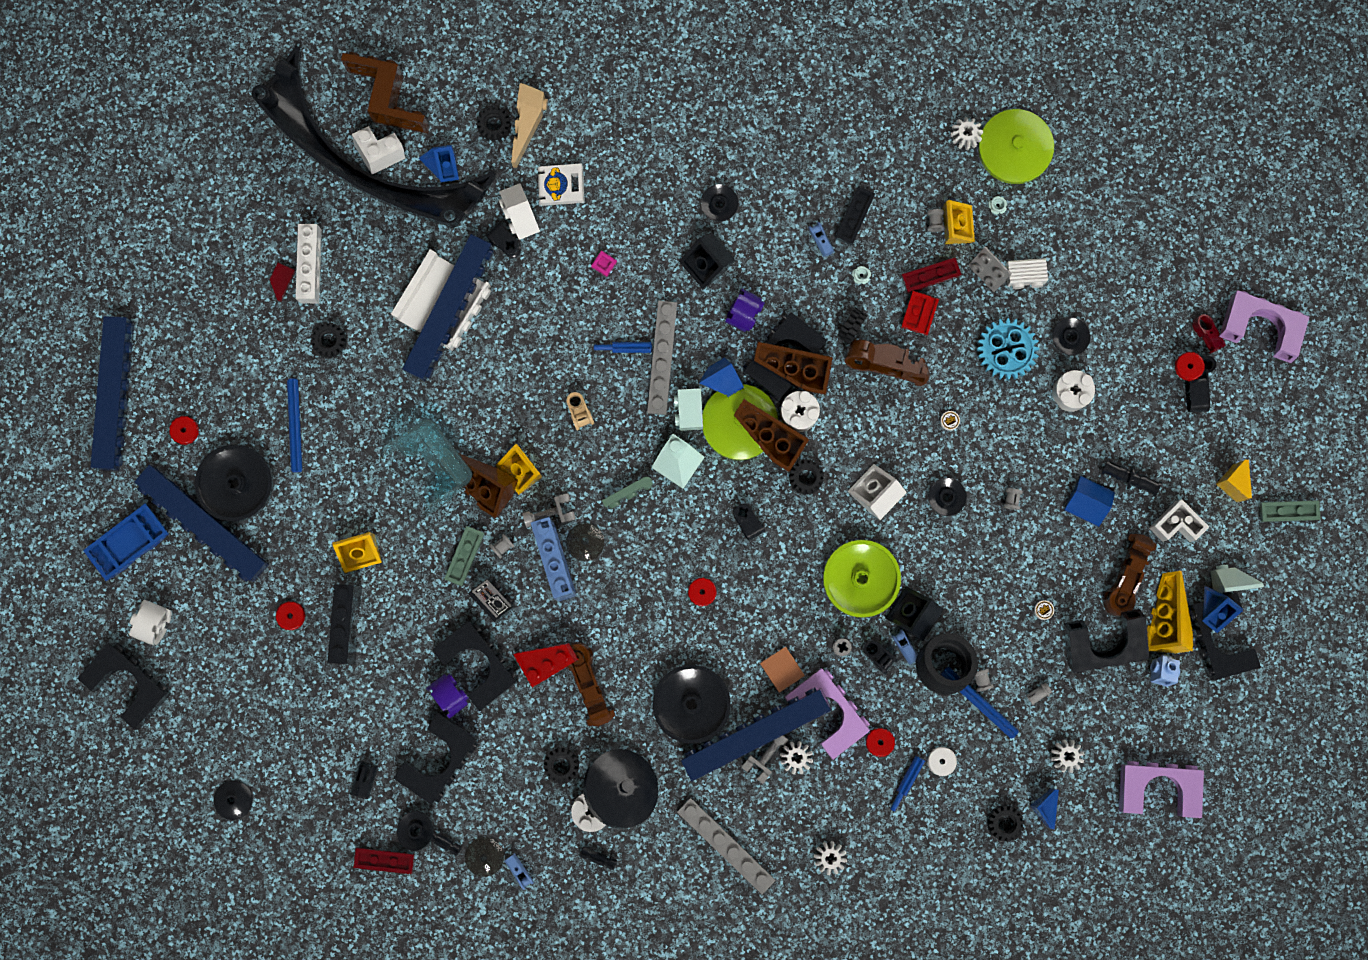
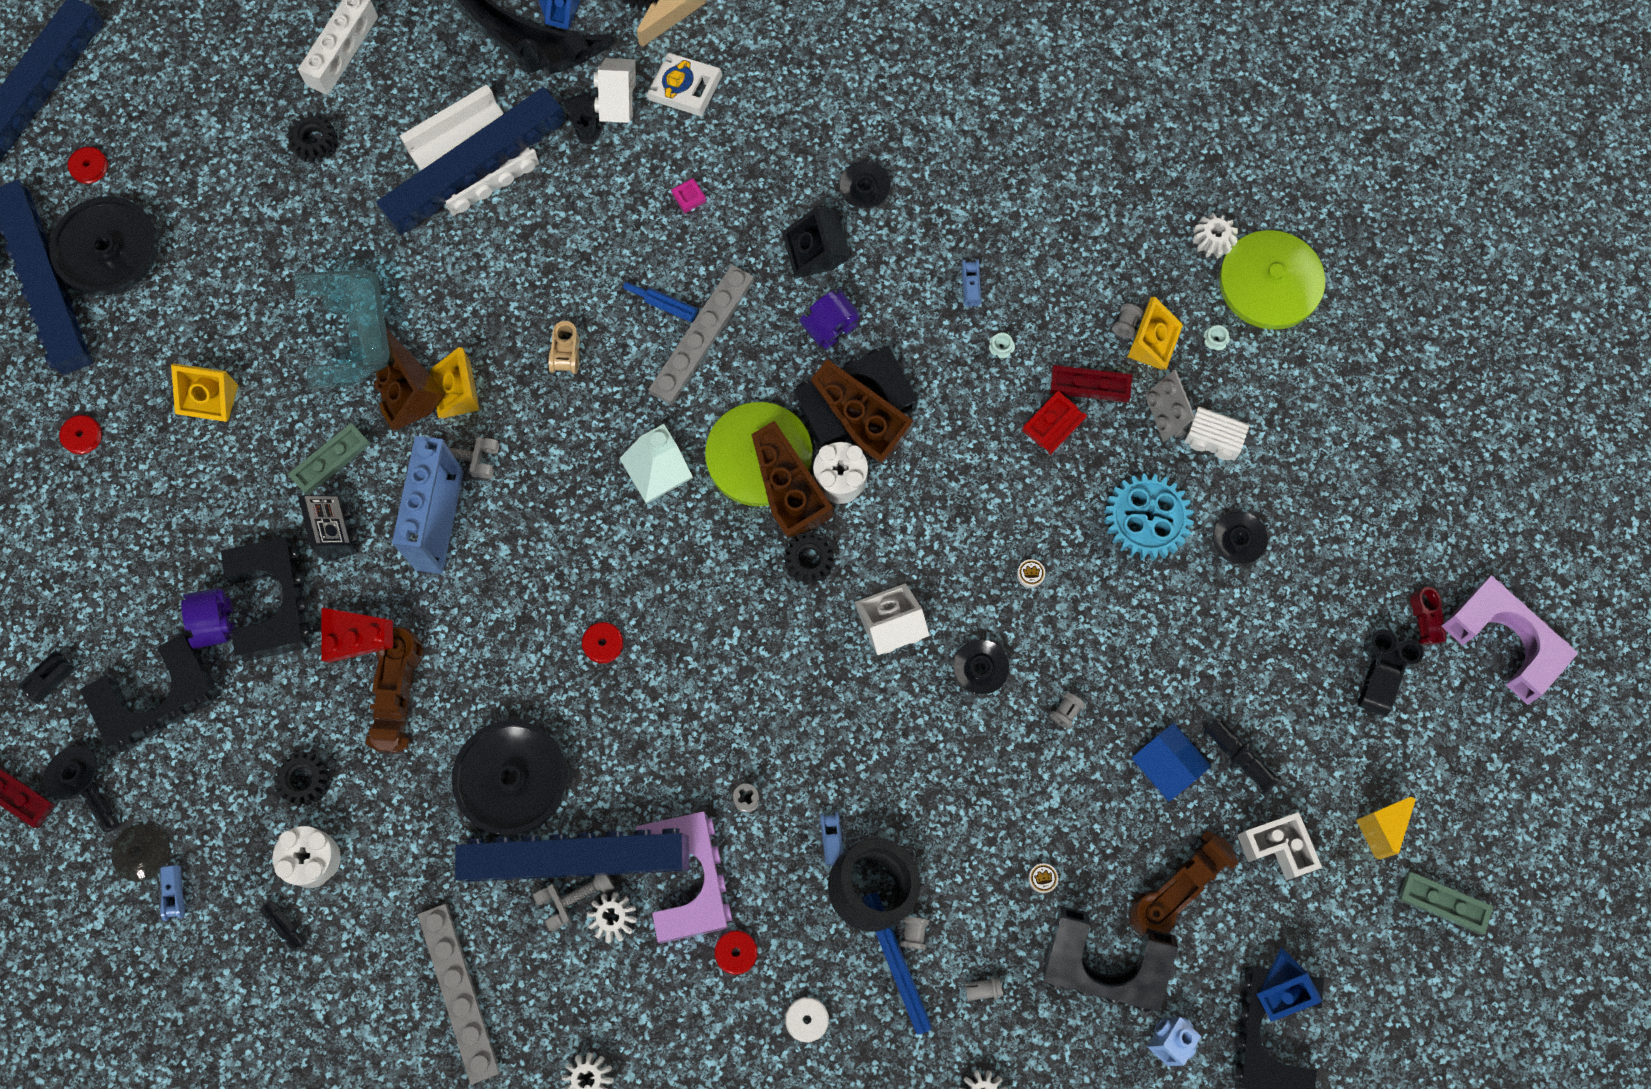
camera: 25 degrees right, 10 degrees down
dark red tile [270,263,296,302] -> none
blue axle [287,379,302,473] -> none
black arch [327,584,362,665] -> none
light grey bush [489,534,514,559] -> none
clear smoke dish [566,523,604,561] -> none
black dish [583,749,658,829] -> none
sand green plate [601,477,653,510] -> none
light aqua brick [674,388,703,431] -> none
blue slope [699,357,744,397] -> none
black piece [733,504,765,541] -> none
nougat piece [760,647,805,693] -> none
lime dish [823,540,901,618] -> none
black plate [835,186,875,246] -> none
black tyre [837,307,868,344] -> none
reddish brown piece [845,339,930,386] -> none
black piece [861,640,898,675] -> none
black slope [885,586,944,641] -> none
blue axle [890,756,925,811] -> none
white brick [1052,370,1095,412] -> none
yellow wedge [1147,571,1193,653] -> none
red piece [1175,352,1205,381] -> none
light aqua slope [1210,565,1264,593] -> none

